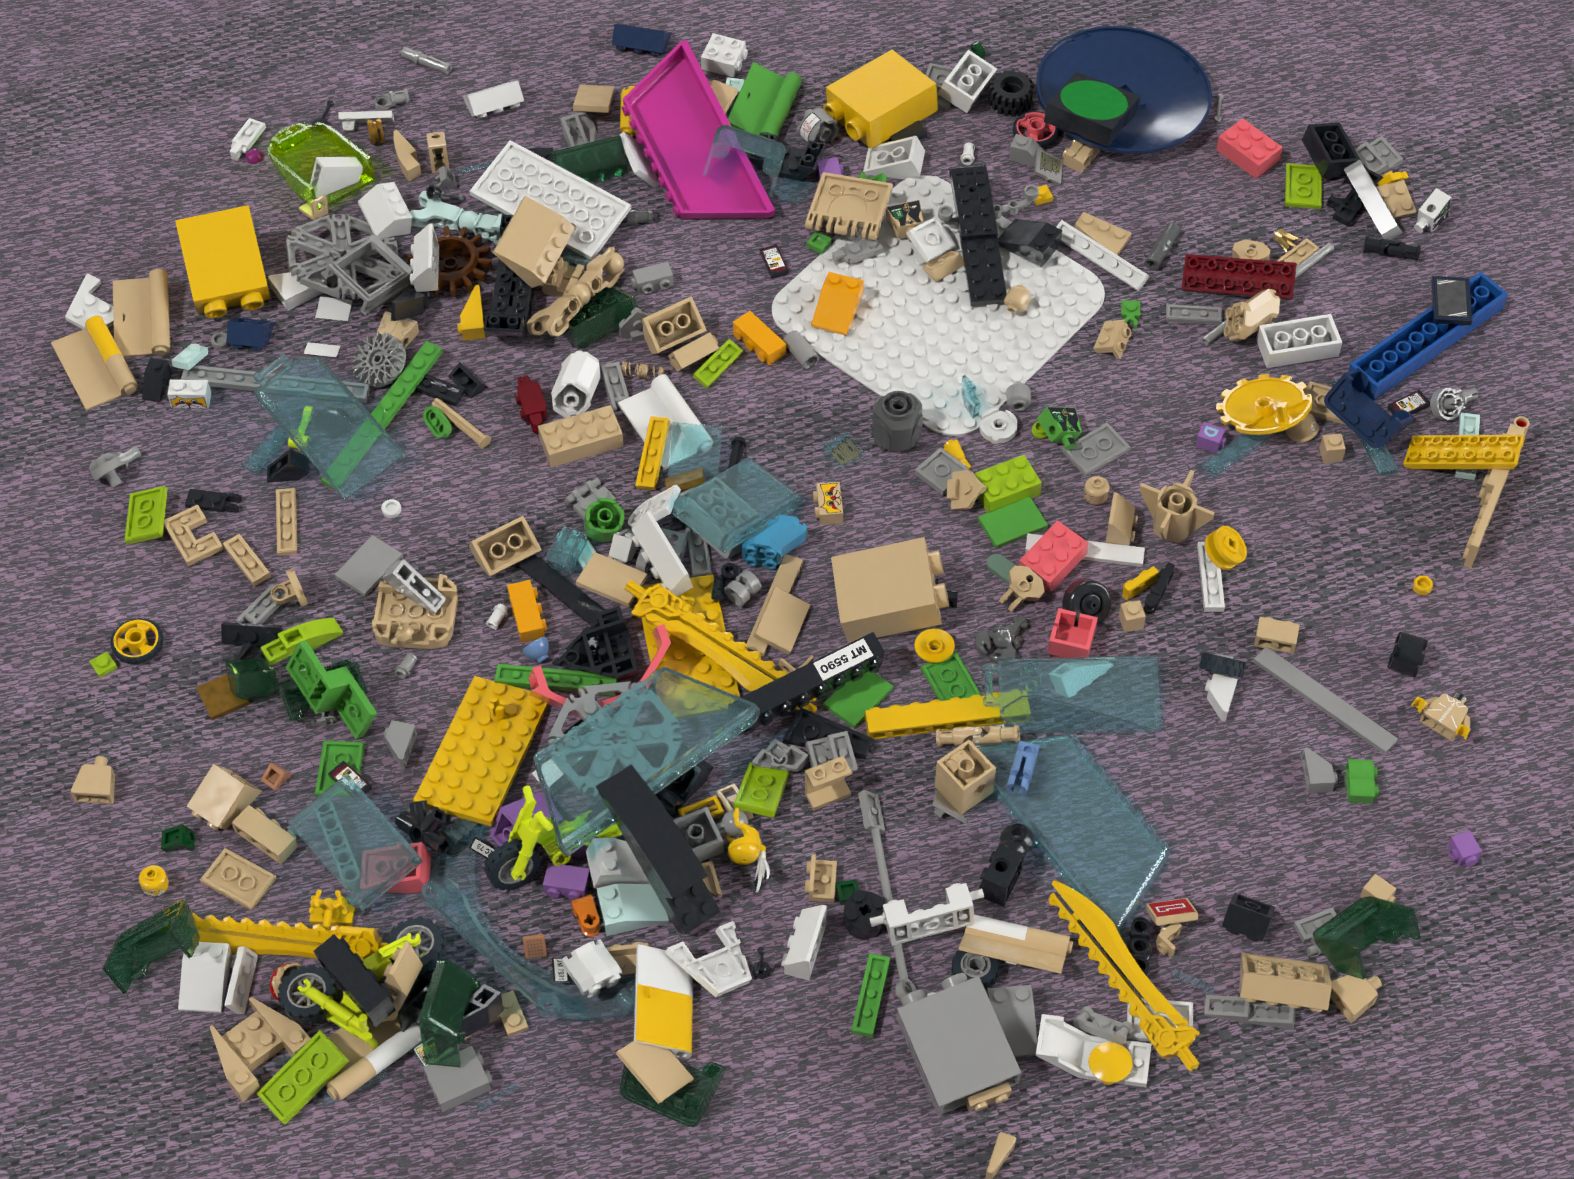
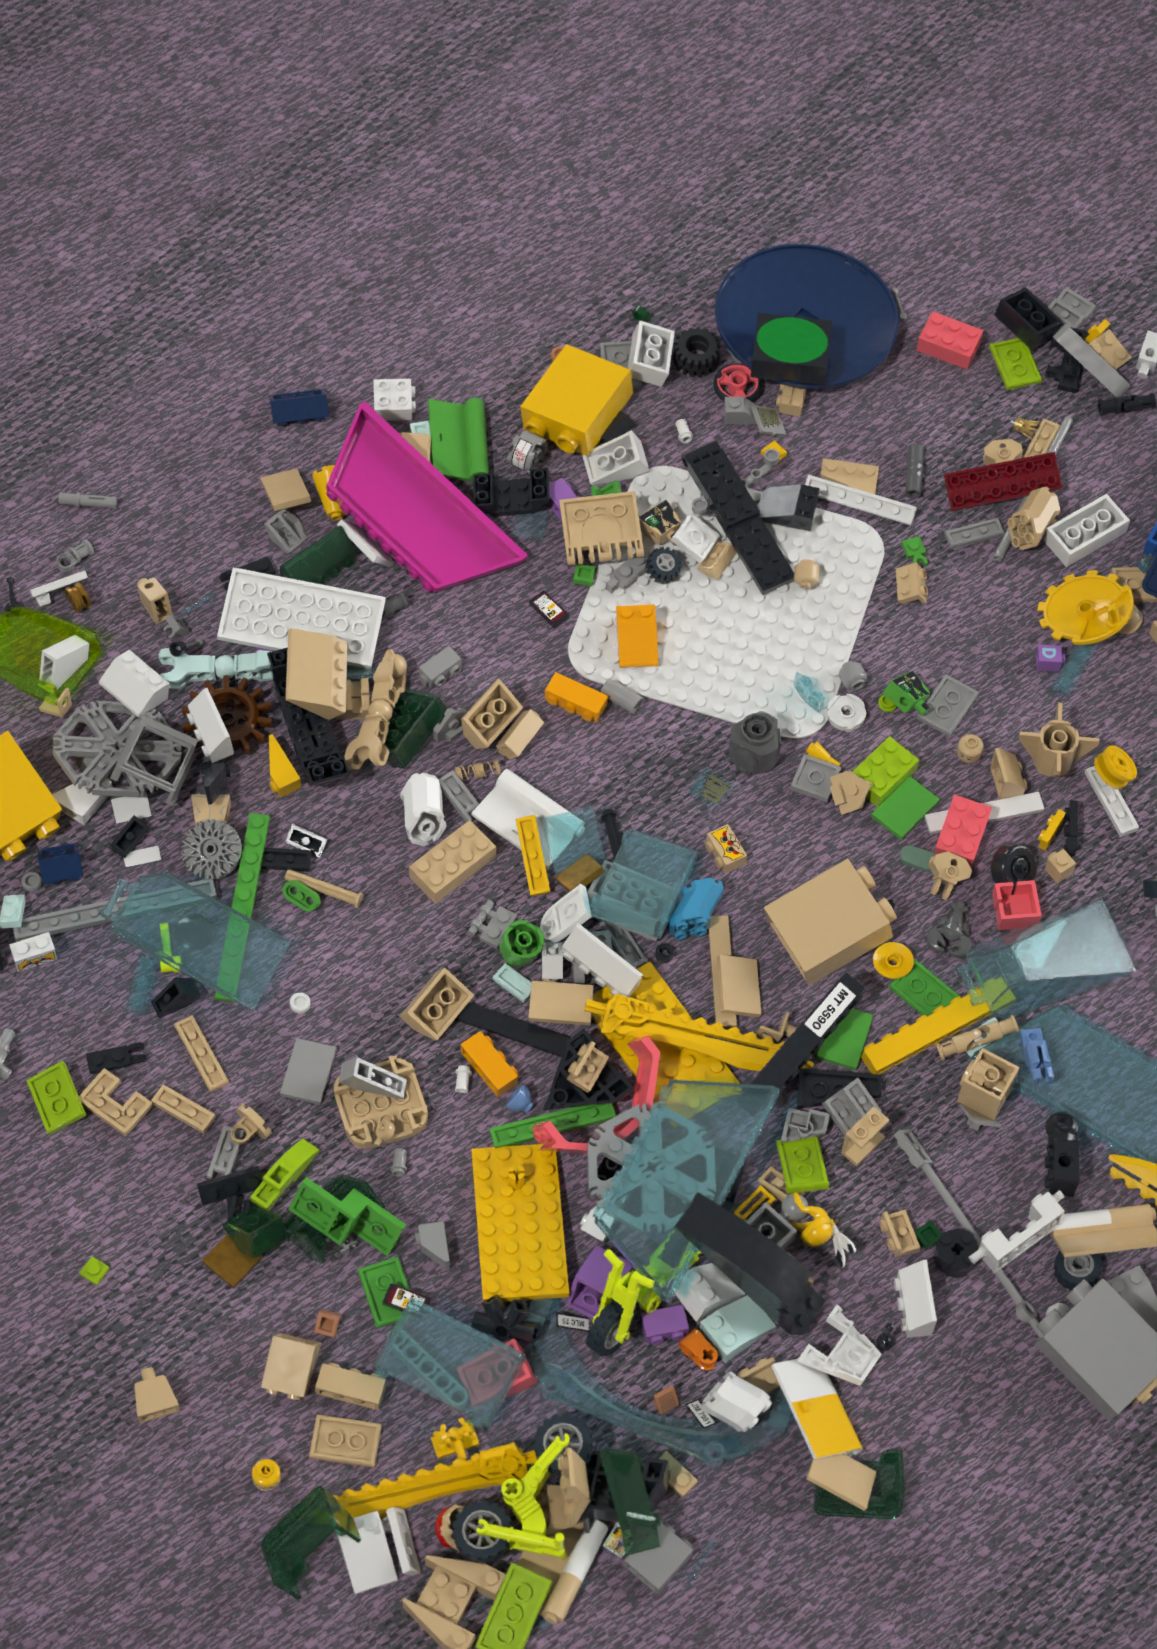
camera: 25 degrees left, 5 degrees up
yellow wheel [110,618,163,664] -> none
dark green bracket [161,824,196,852] -> none
black brick [314,934,396,1027] -> none
tan slope [394,130,421,182] -> none
white slope [463,81,524,119] -> none
dark red hinge [514,375,548,435] -> none
clear light blue brick [546,526,588,574] -> none
lime plate [693,339,743,389] -> none
clear light blue windscreen [703,125,786,197] -> none
black axle [711,575,726,603] -> none
light grey wheel [724,570,762,607] -> none
bright green plate [851,953,890,1038] -> none
none -> black slope [108,815,150,858]
none -> tan bracket [567,1041,609,1093]
none -> black wheel [645,546,682,584]

